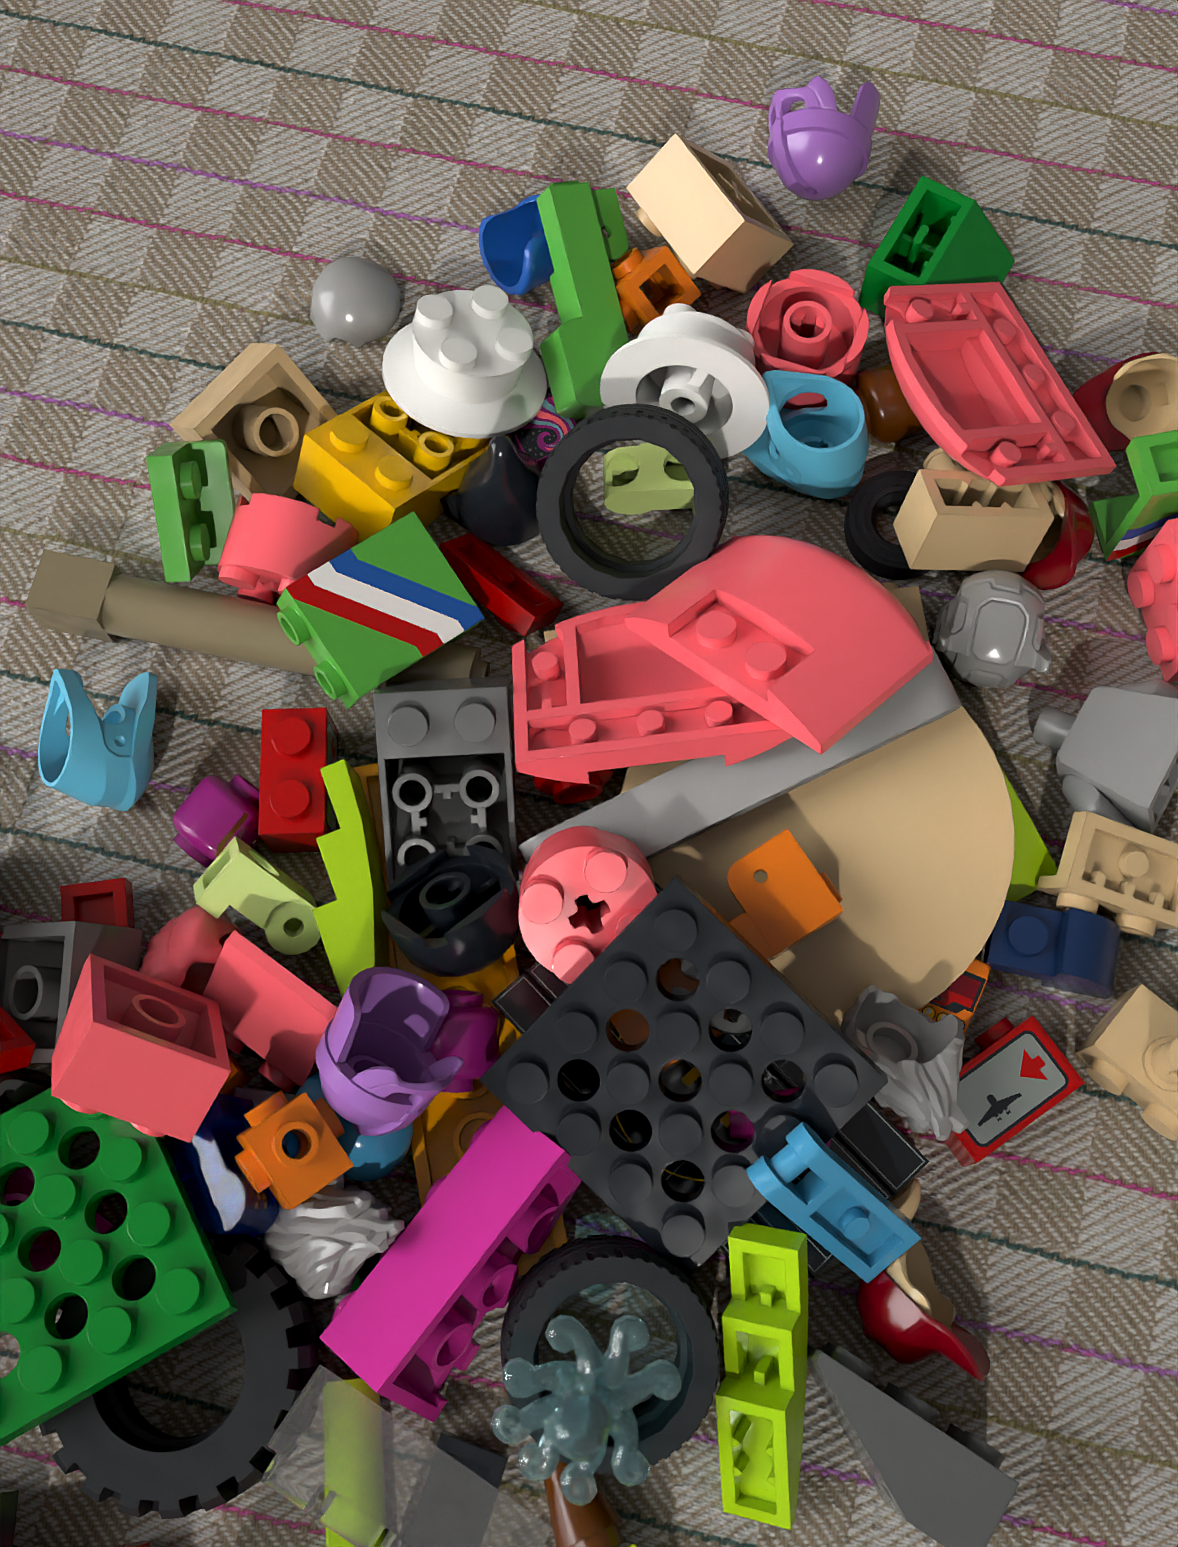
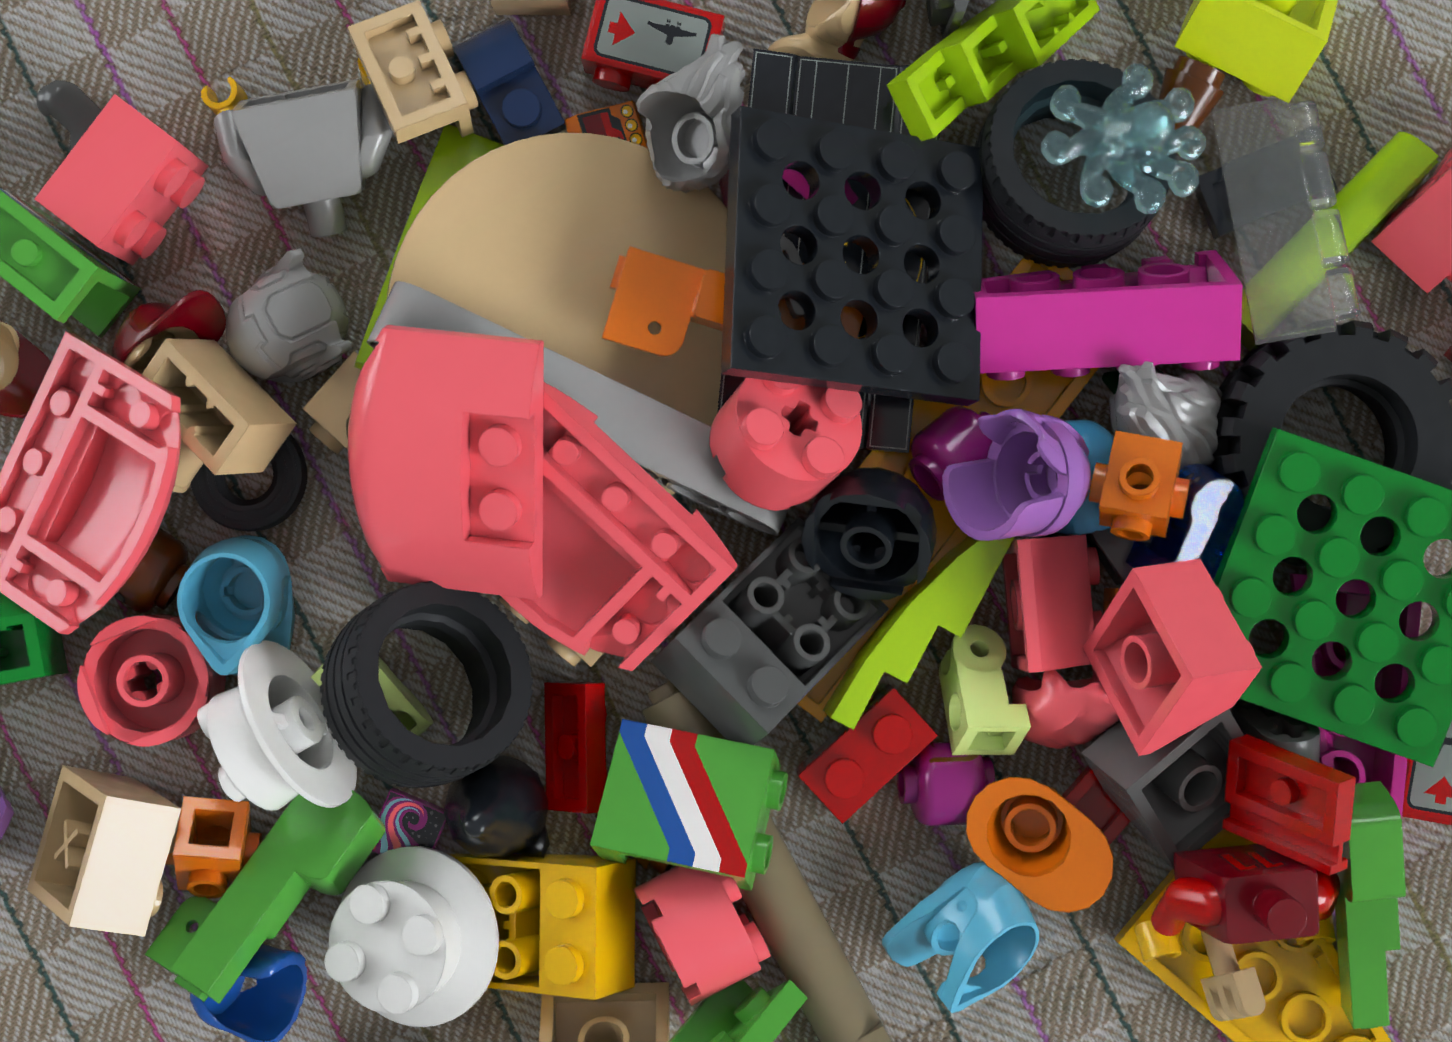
camera: 135 degrees left, 15 degrees up
dark azure plate [746,1121,921,1283] -> none
none -> orange piece [966,777,1114,913]

